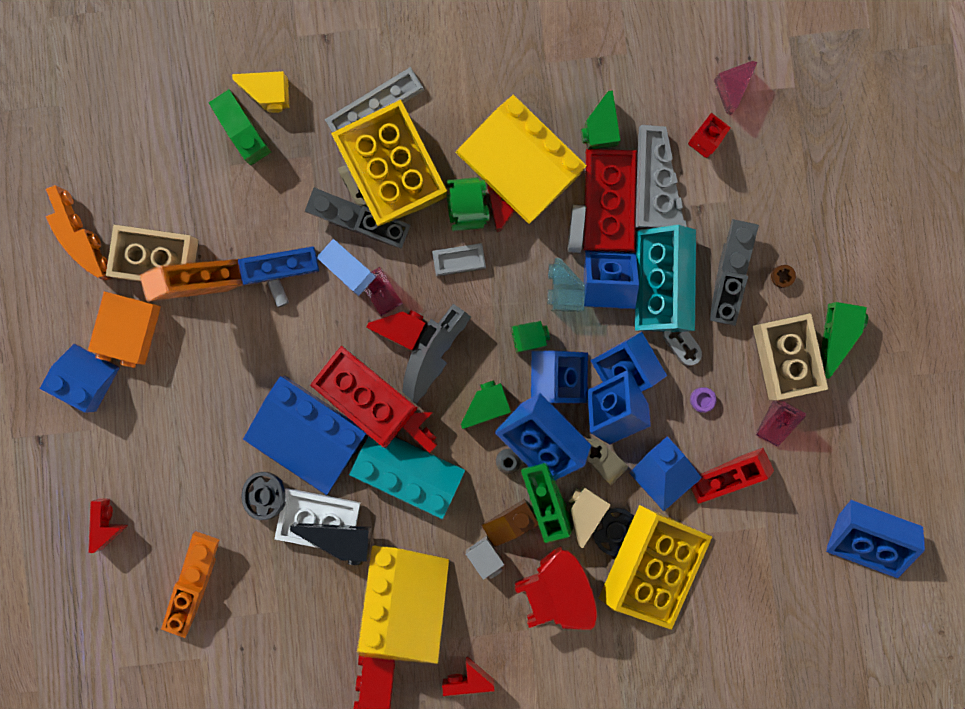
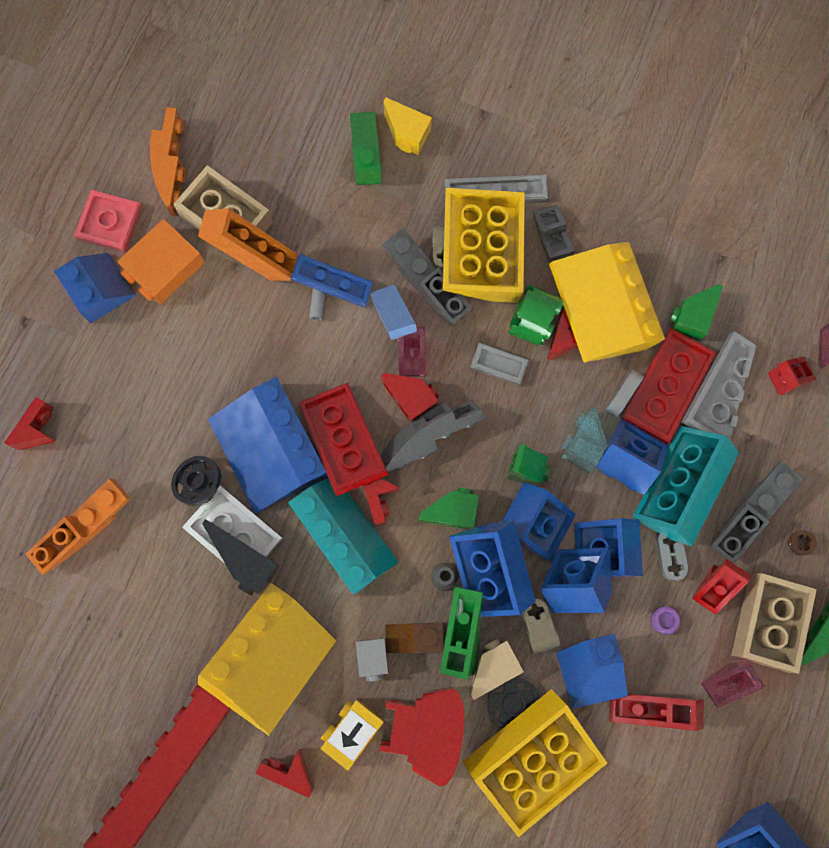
camera: 25 degrees right, 10 degrees down
none -> coral tile [74,190,142,253]
none -> brick [320,698,384,771]
none -> dark grey slope [533,204,575,264]
none -> red slope [692,559,751,615]

